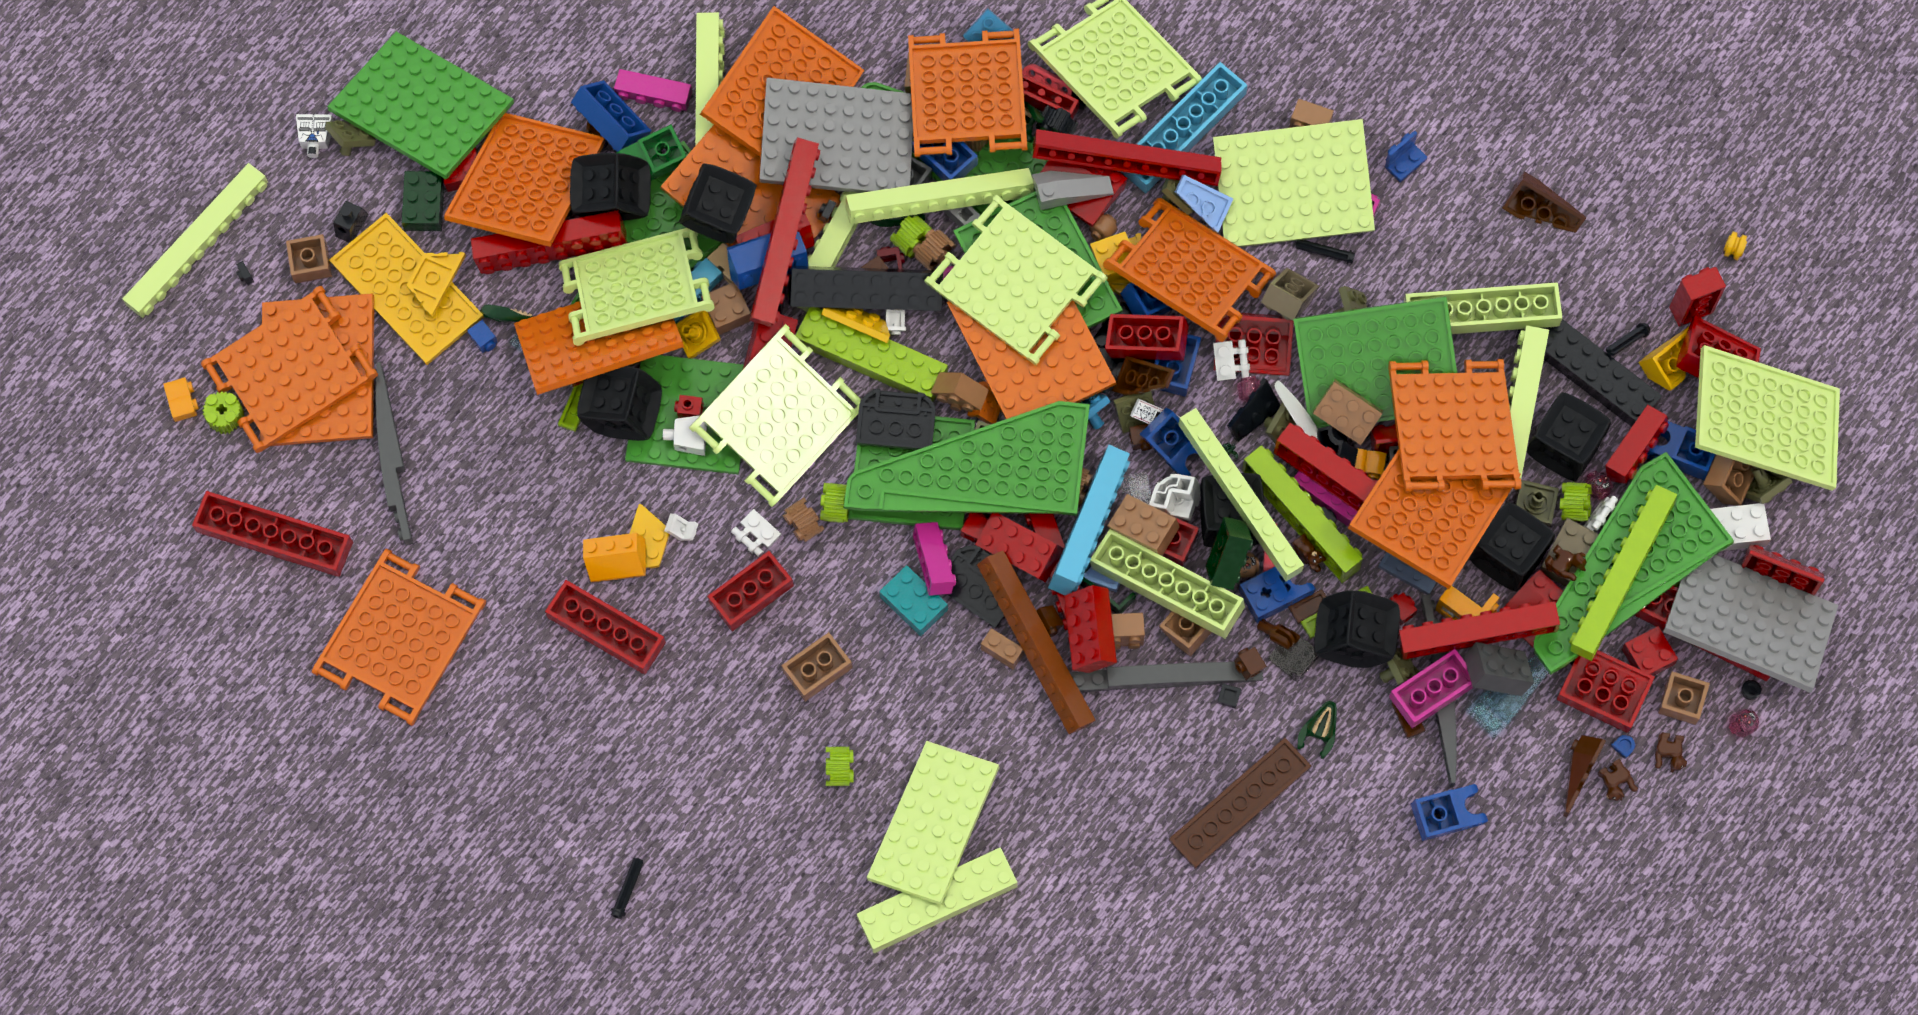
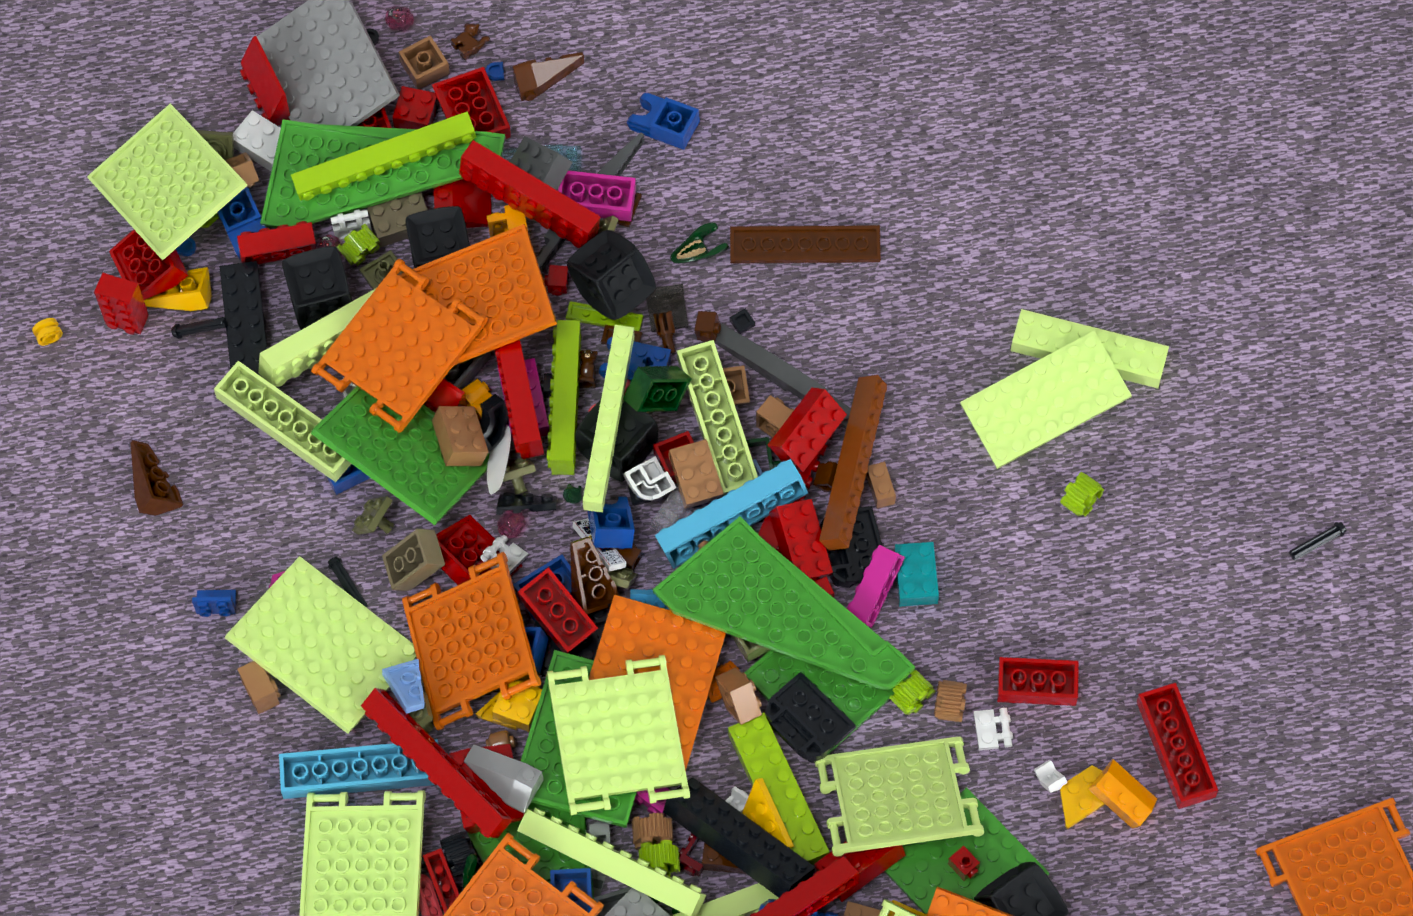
camera: 140 degrees left, 5 degrees down
white torso [663,415,707,456] -> none
medium nougat brick [781,632,852,702] -> none
reddish brown animal [1545,545,1587,581] -> none
reddish brown animal [1597,759,1638,801] -> none

